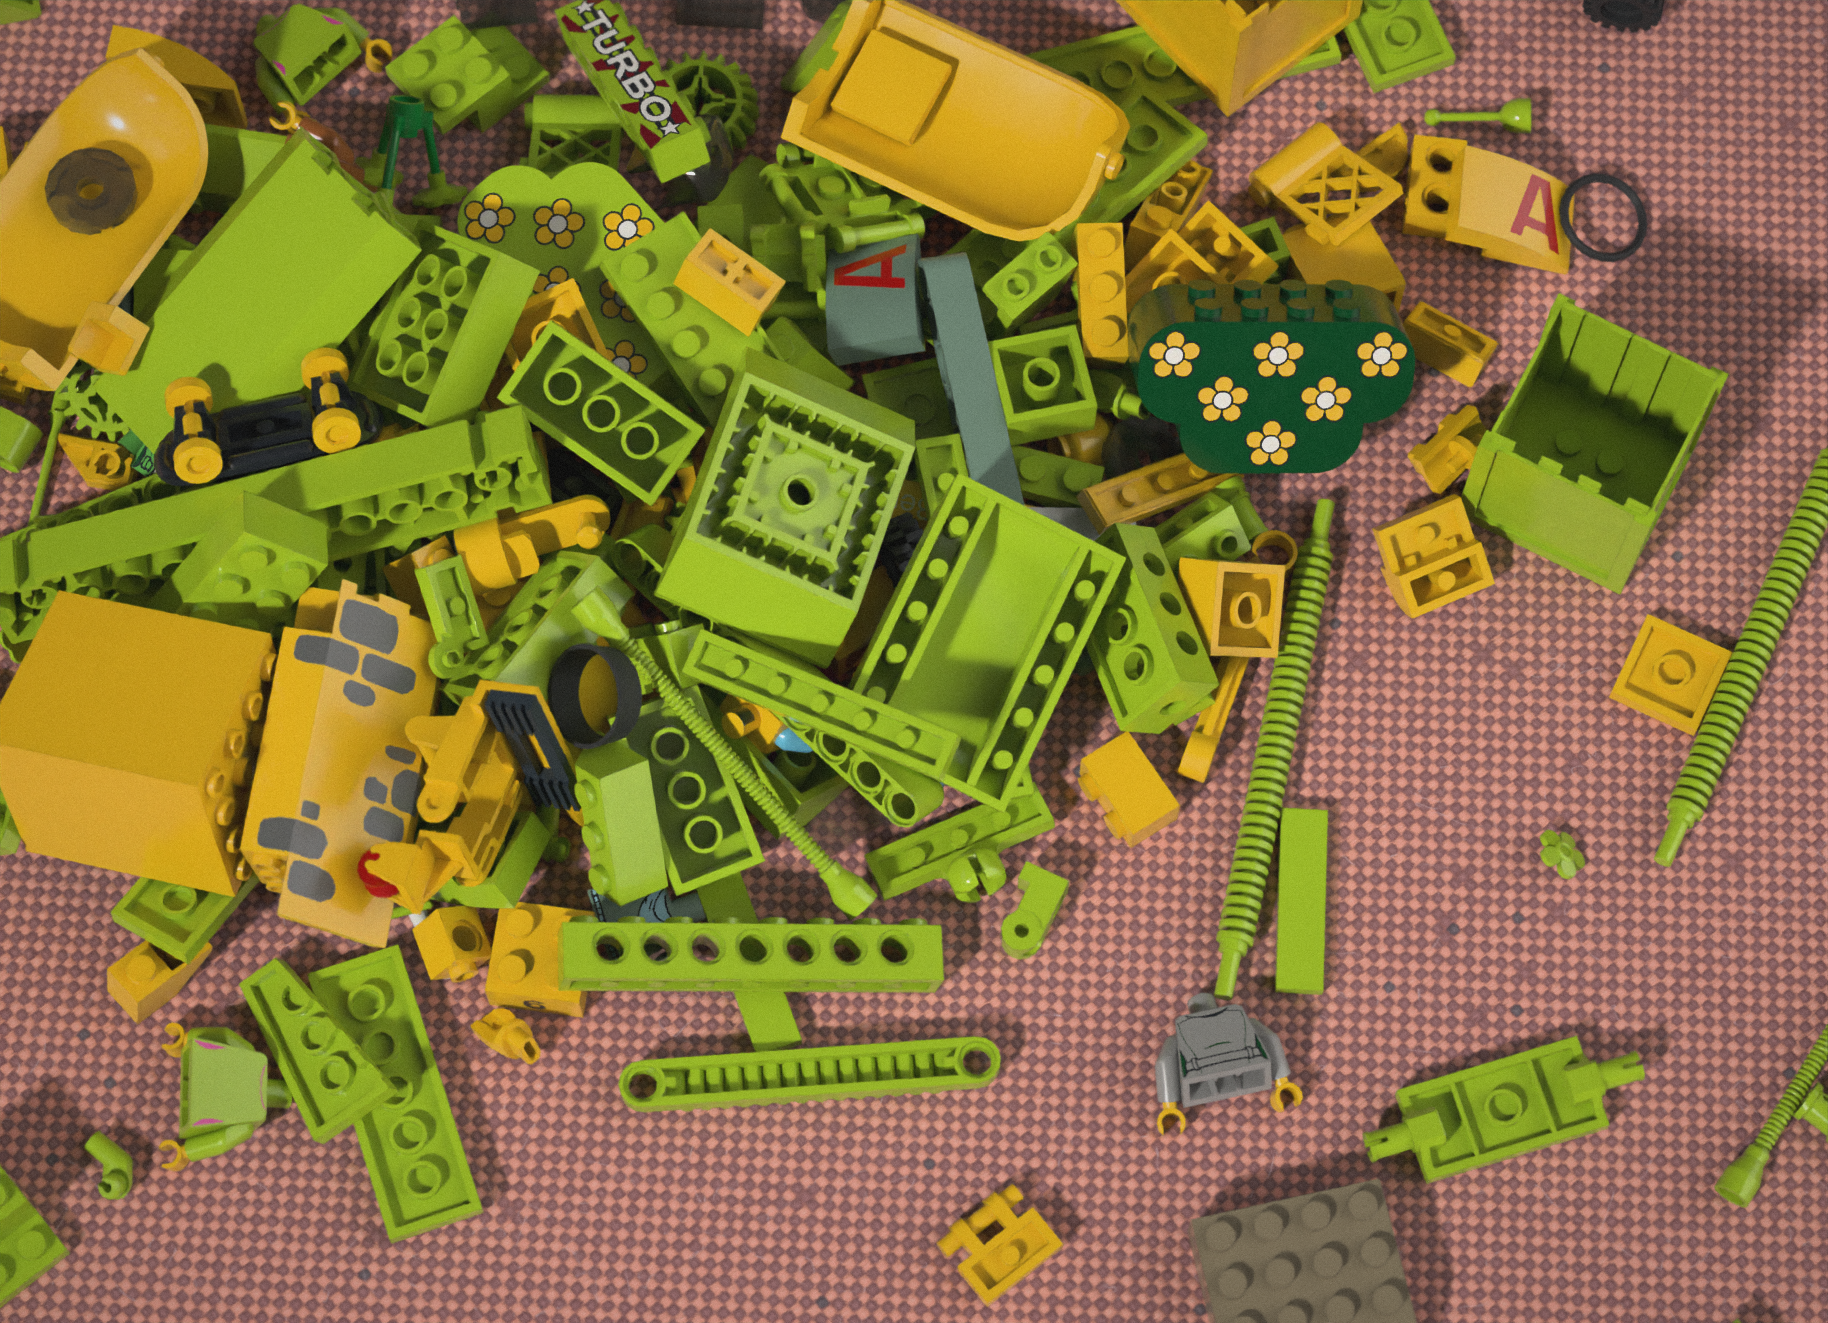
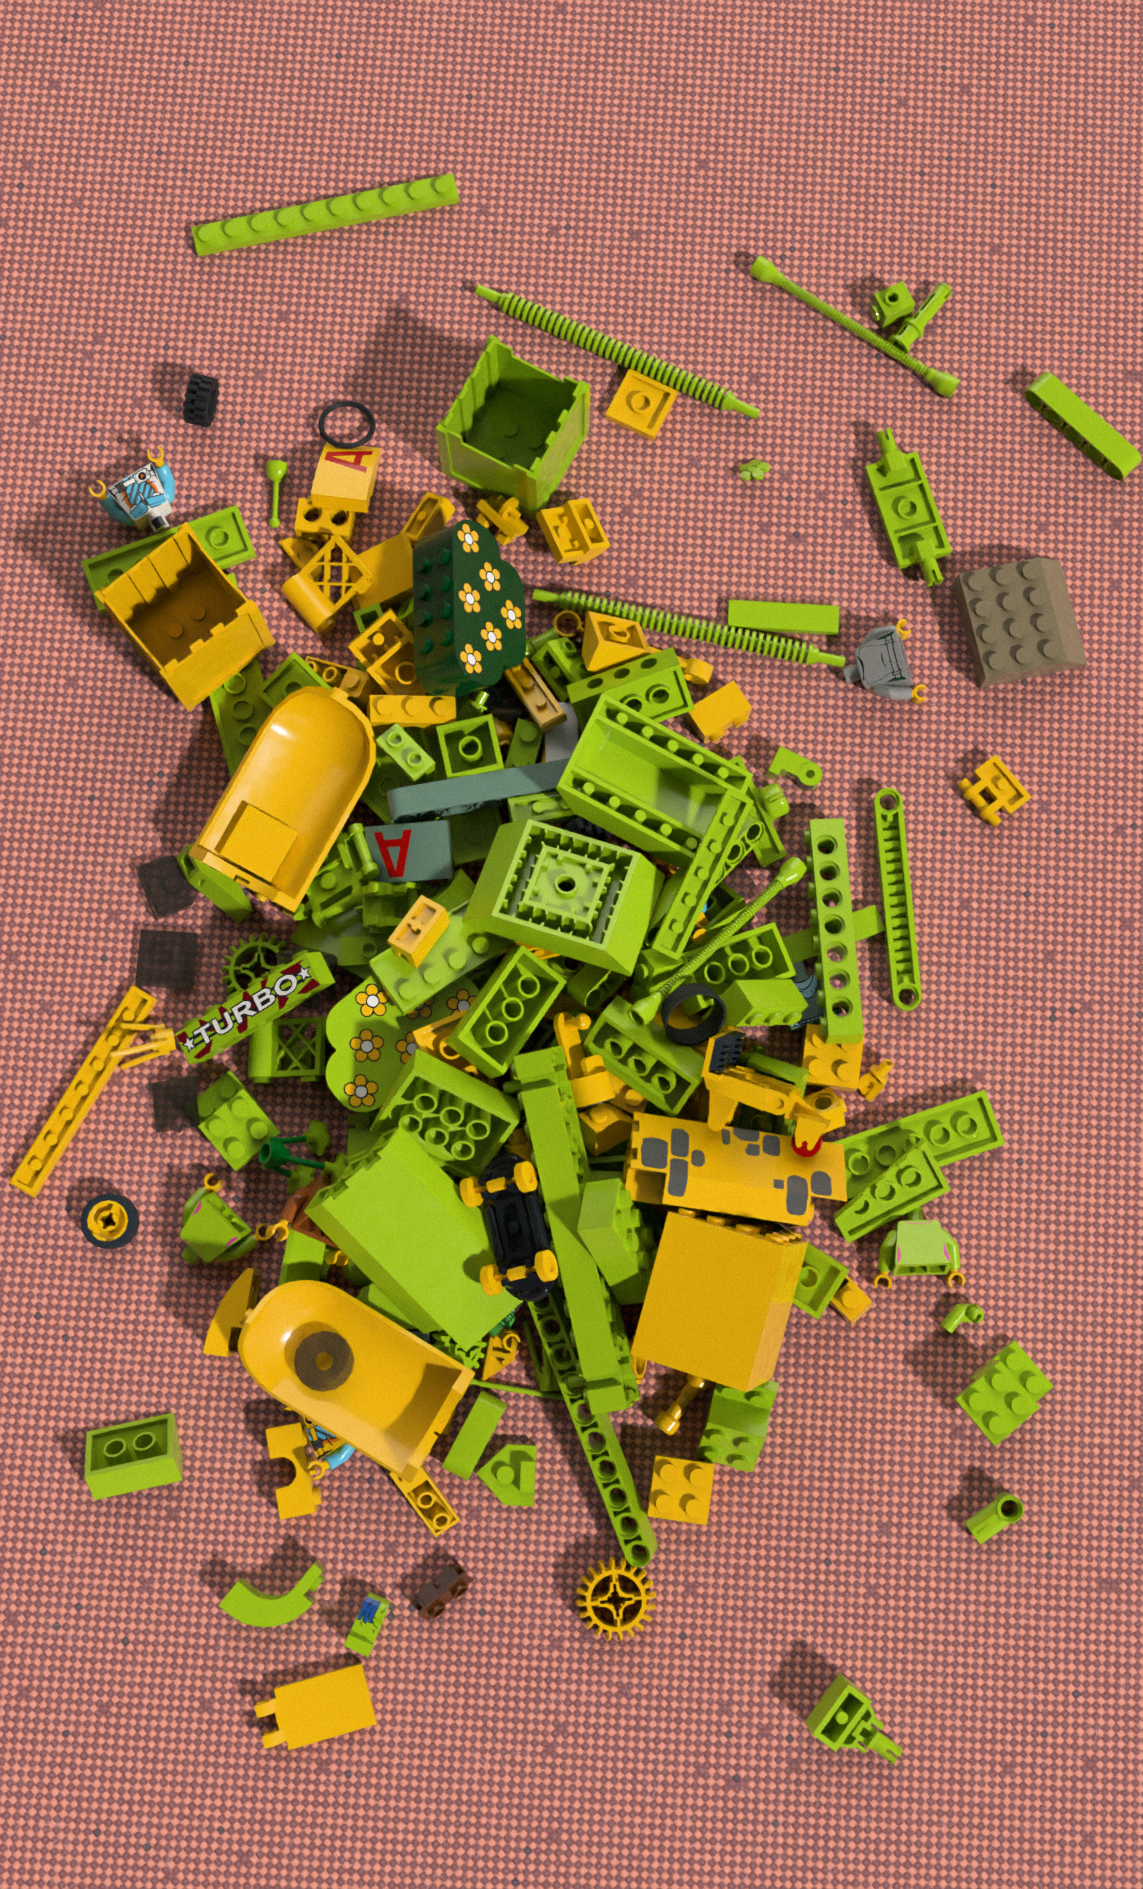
camera: 90 degrees left, 10 degrees up
yellow panel [68,301,150,376] -> none
lime hinge [414,554,489,679] -> none

